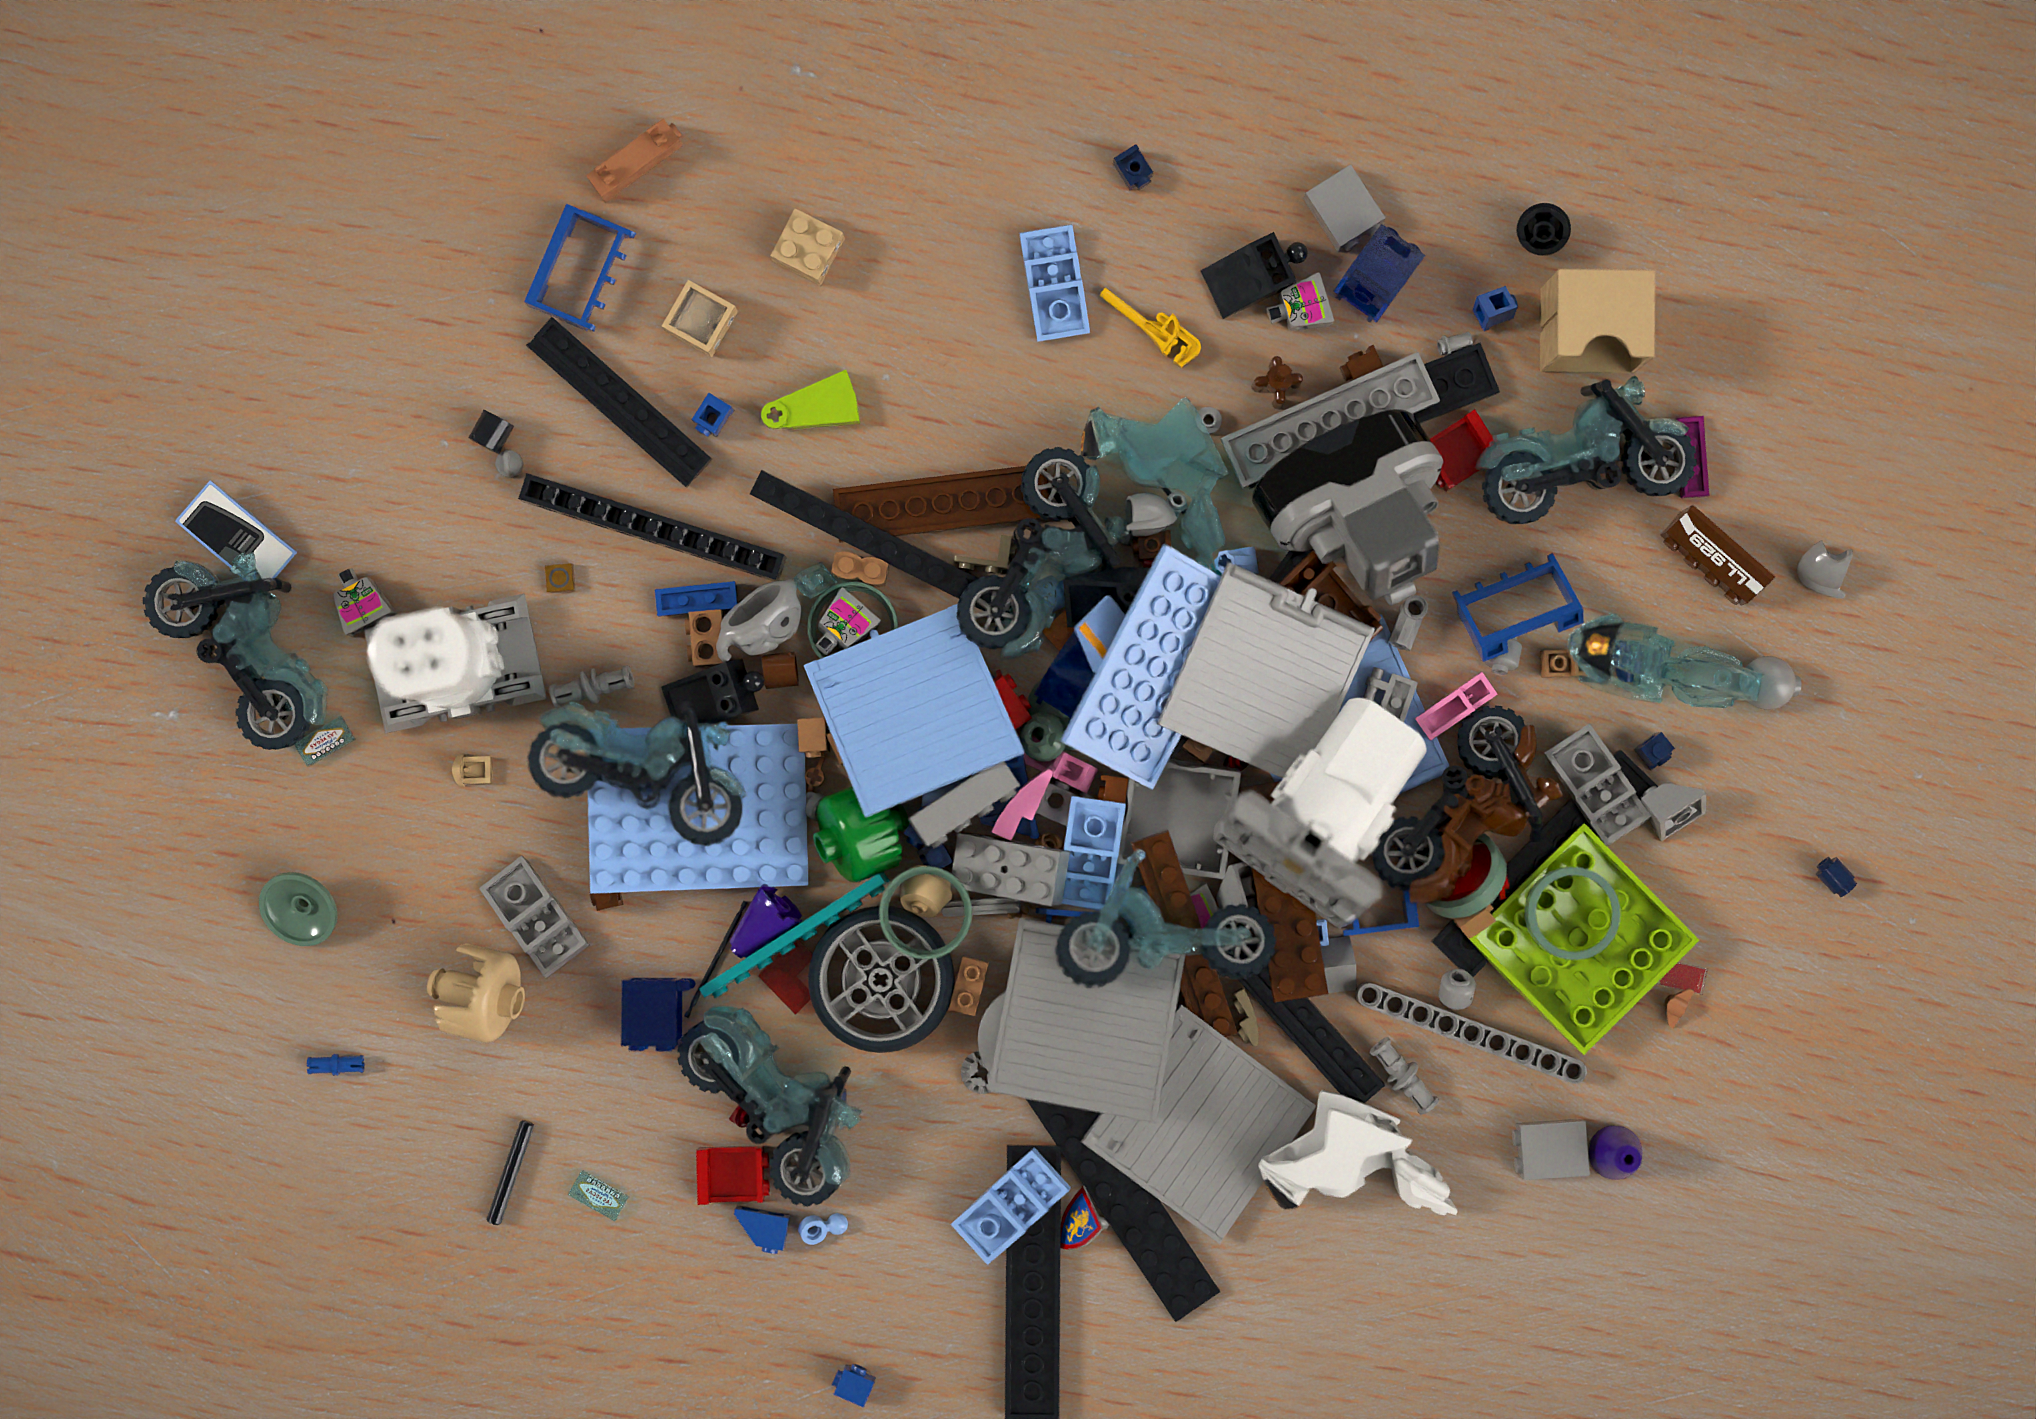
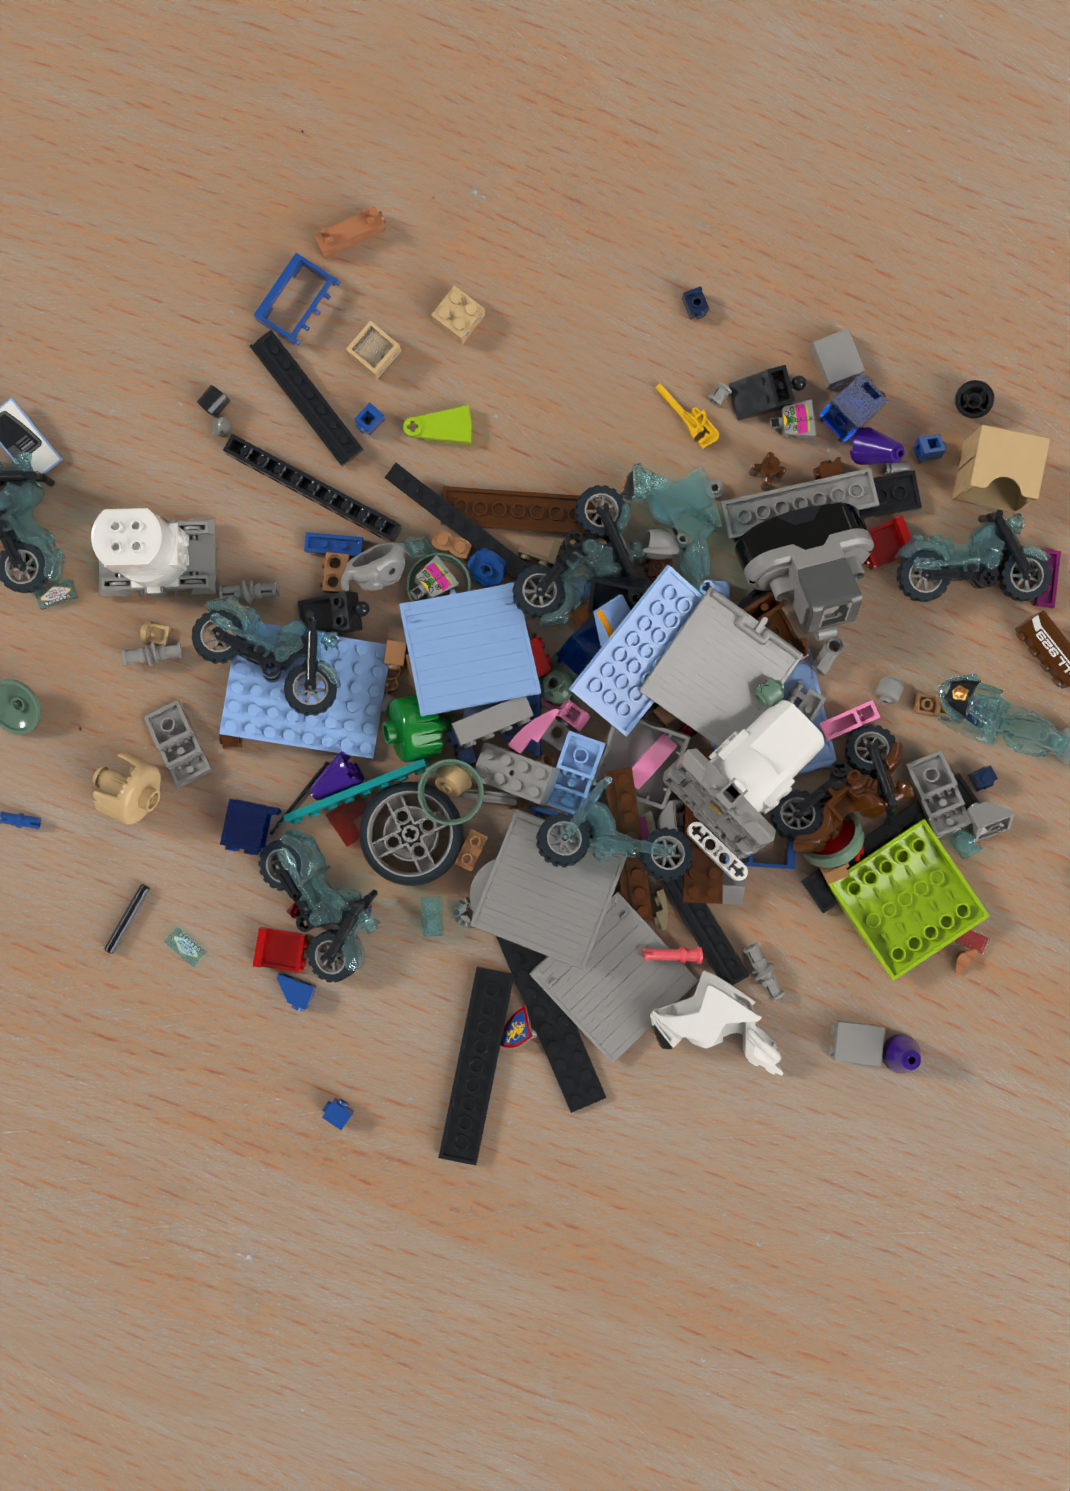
camera: 10 degrees right, 0 degrees up
torso [333,568,397,637] -> none
pearl gold tile [545,563,575,593] -> none
reddish brown piece [762,651,799,689] -> none
light blue plate [798,1213,848,1245] -> none
light blue slope [951,1148,1071,1265] -> none
light blue slope [1019,224,1090,342] -> none
dark orange brick [1098,775,1128,804] -> none
light grey beam [1355,982,1587,1084] -> none
light grey head [1438,969,1476,1010] -> none
blue hinge [1452,553,1584,662] -> none
sand green piece [1525,867,1620,960] -> none
none -> light grey piece [122,641,183,666]
none -> clear light blue brick [421,896,444,937]
none -> blue plate [468,548,507,587]
none -> bright pink slope [632,733,678,790]
none -> coral pin [643,946,703,964]
none -> white beam [687,822,748,881]
none -> light grey bush [707,382,732,408]
none -> sand green head [755,678,785,707]
none -> dark purple cone [850,427,905,465]
none -> clear light blue brick [949,828,983,859]

